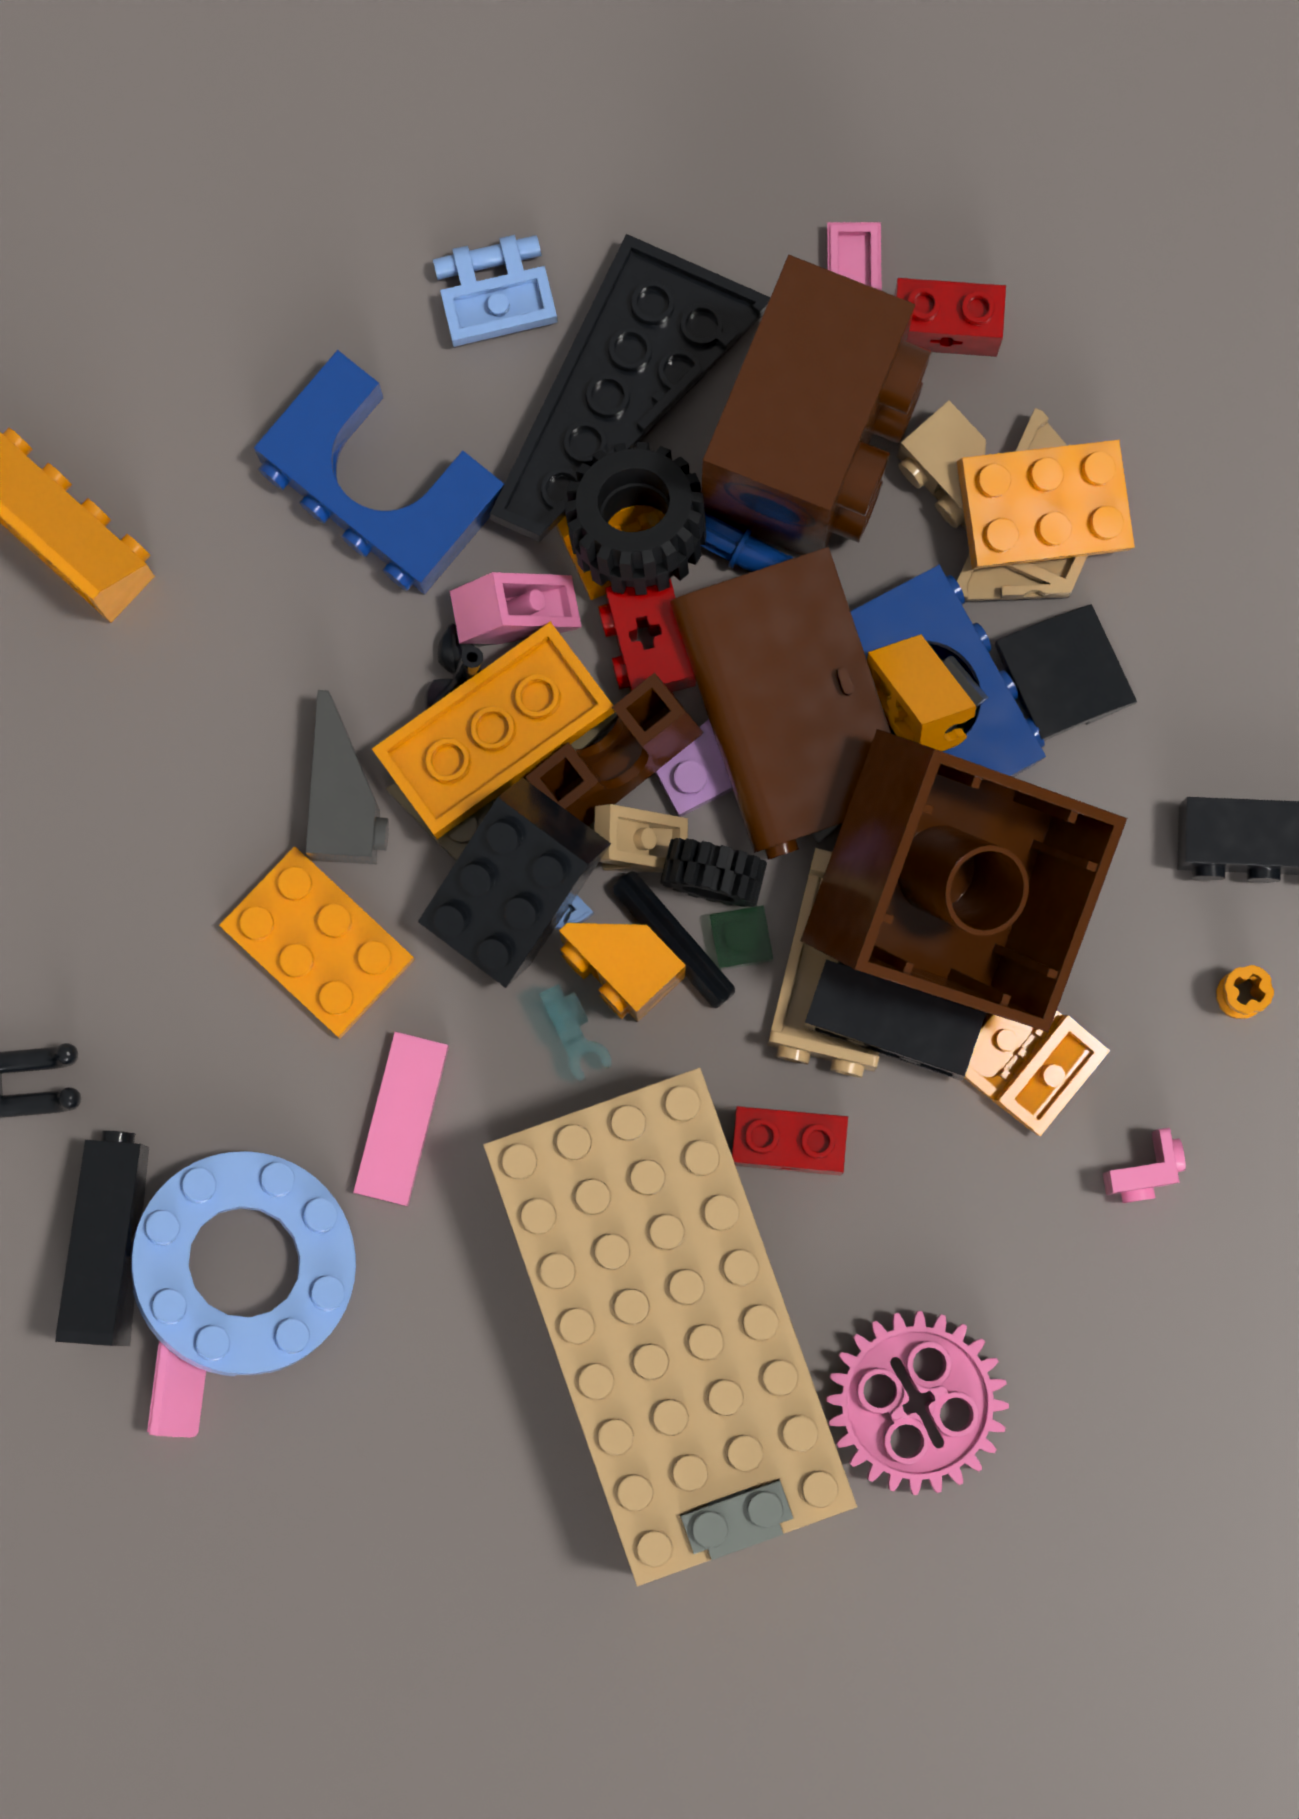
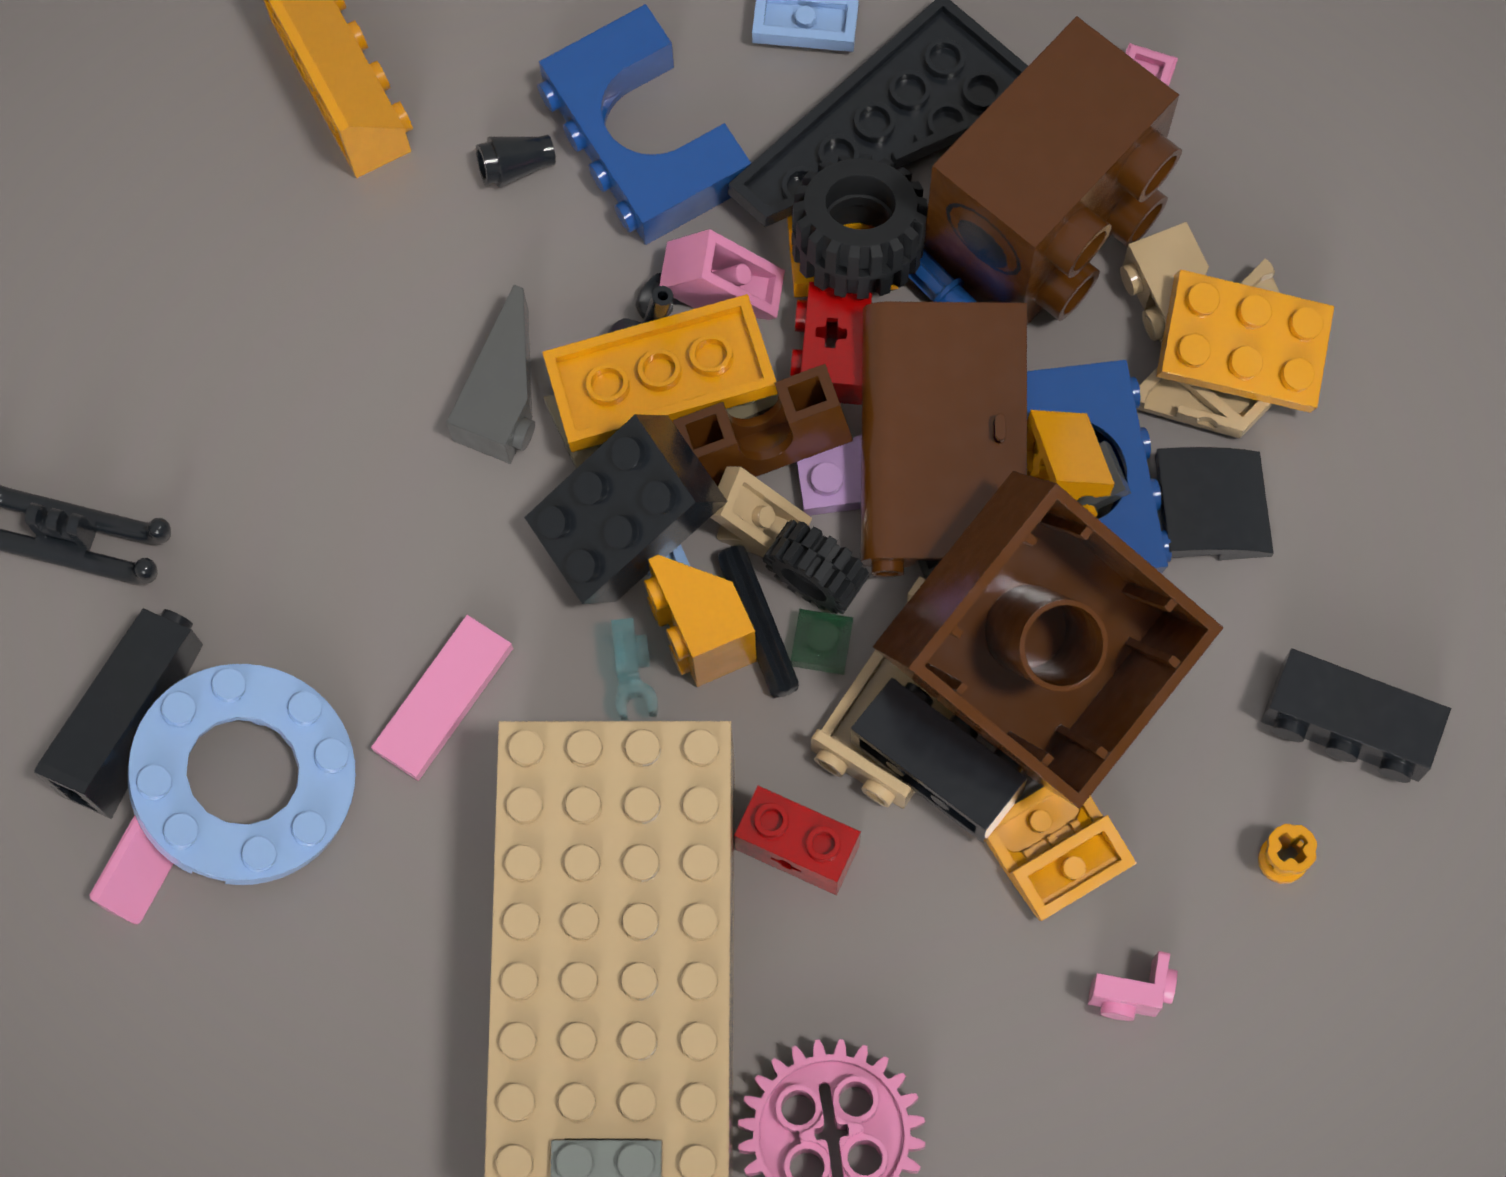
camera: 20 degrees right, 10 degrees down
light orange plate [219,846,415,1039] -> none
red brick [894,278,1006,357] -> none
none -> black cone [476,135,556,188]

